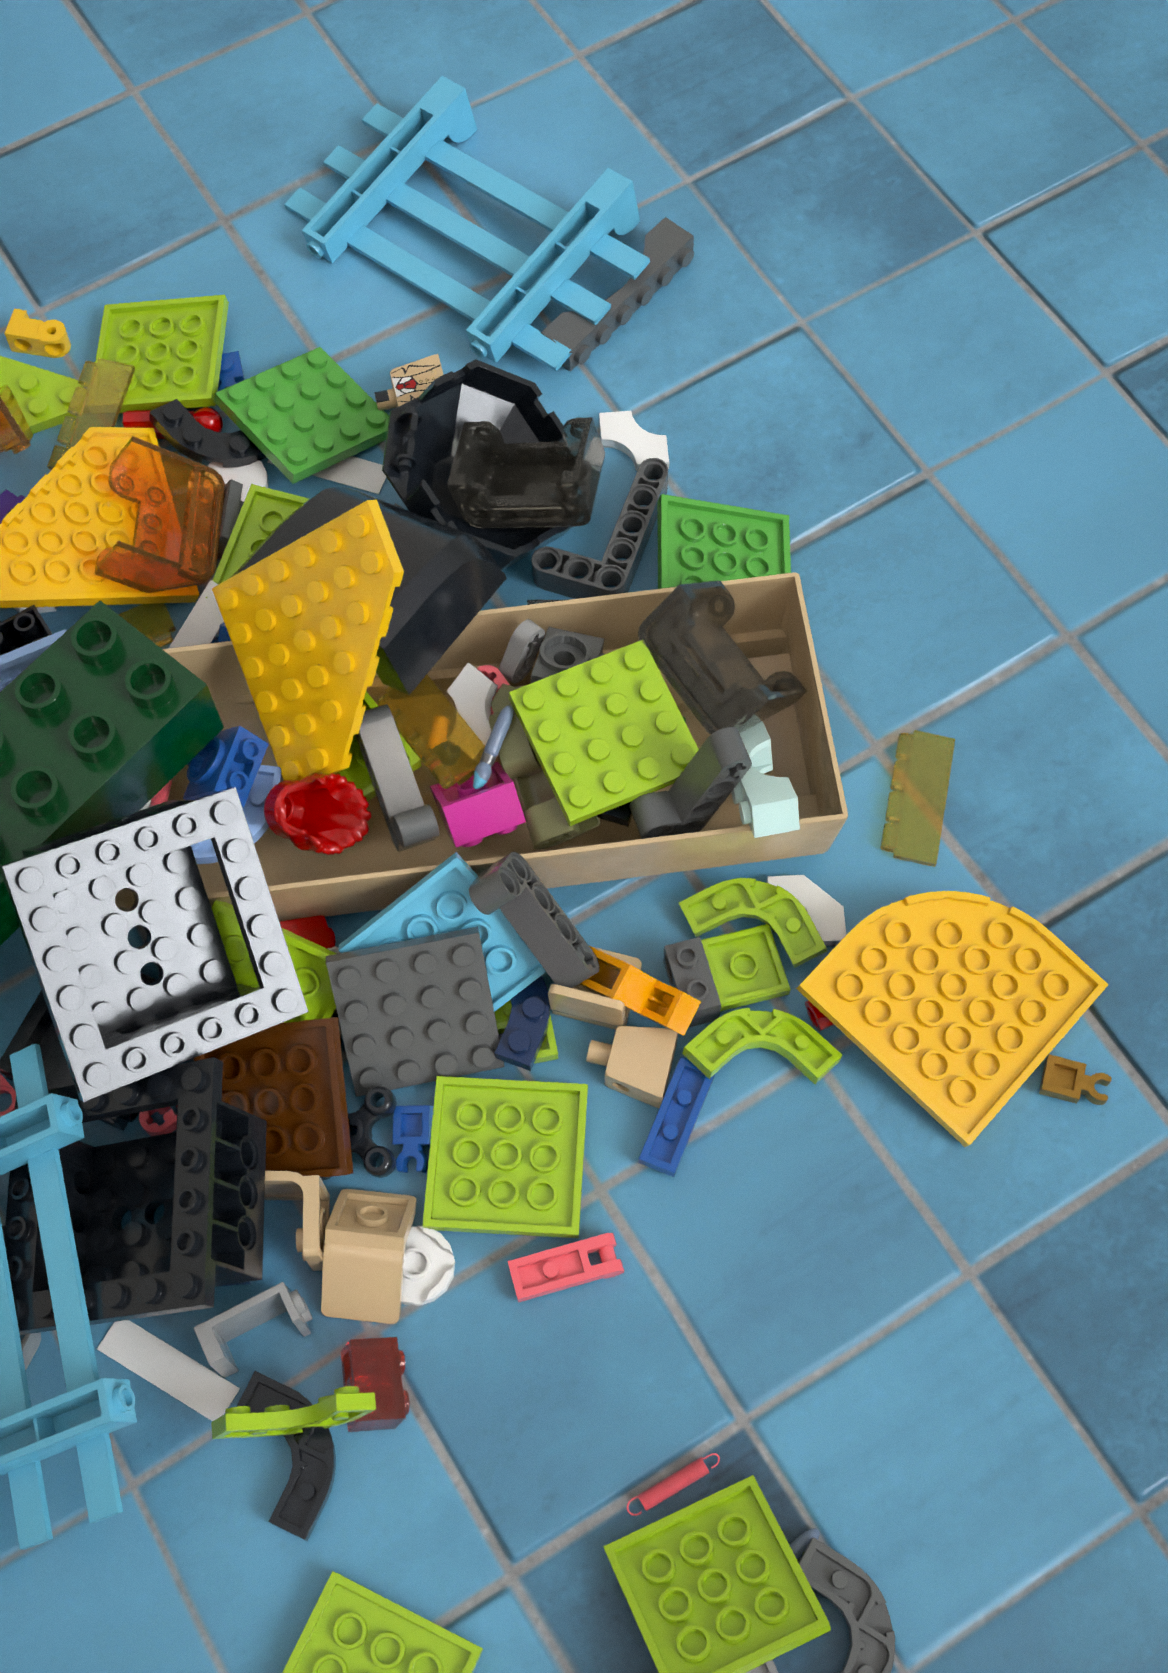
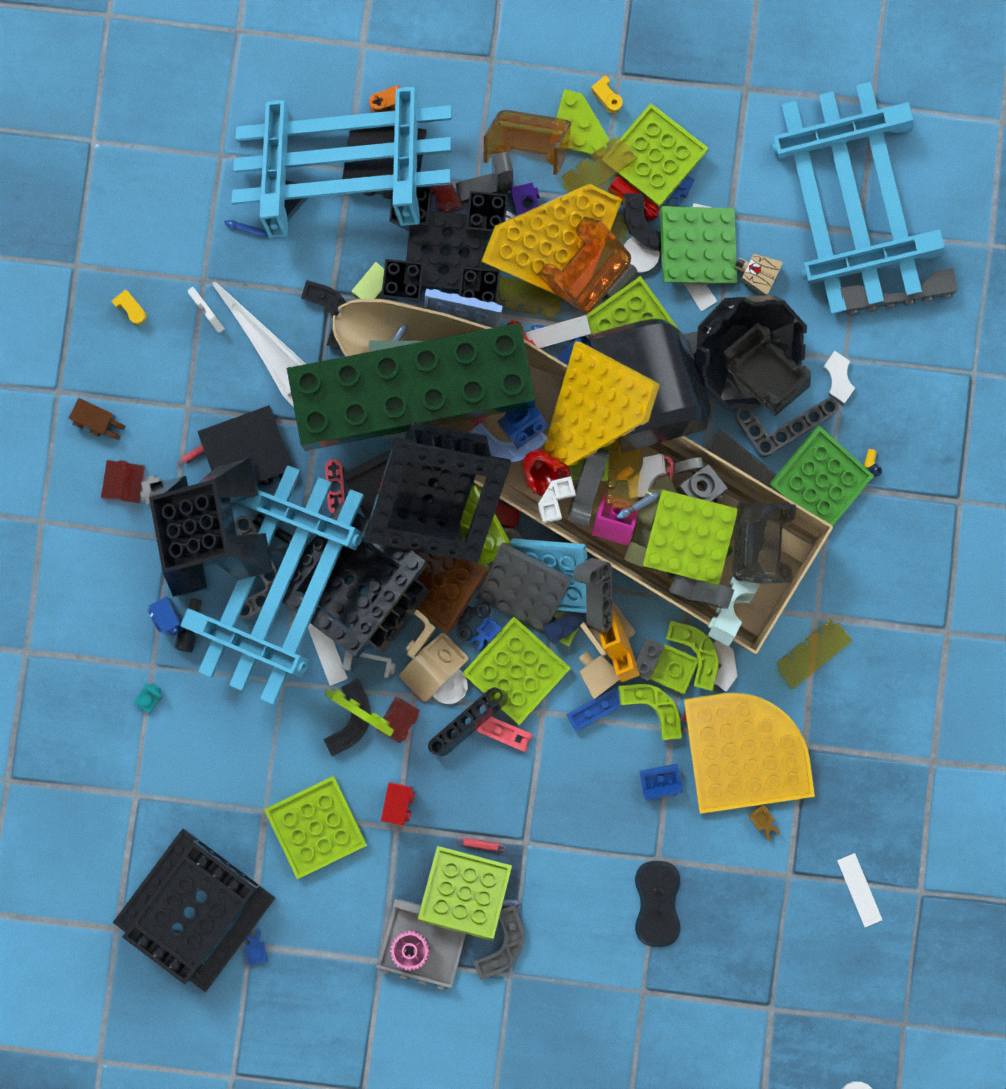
camera: 40 degrees right, 20 degrees up
none -> red piece [381,782,416,826]
none -> black beam [428,687,508,756]
none -> white tile [537,476,576,524]
none -> black plate [635,861,681,947]
none -> blue bracket [639,764,683,800]
none -> arm [864,449,882,477]

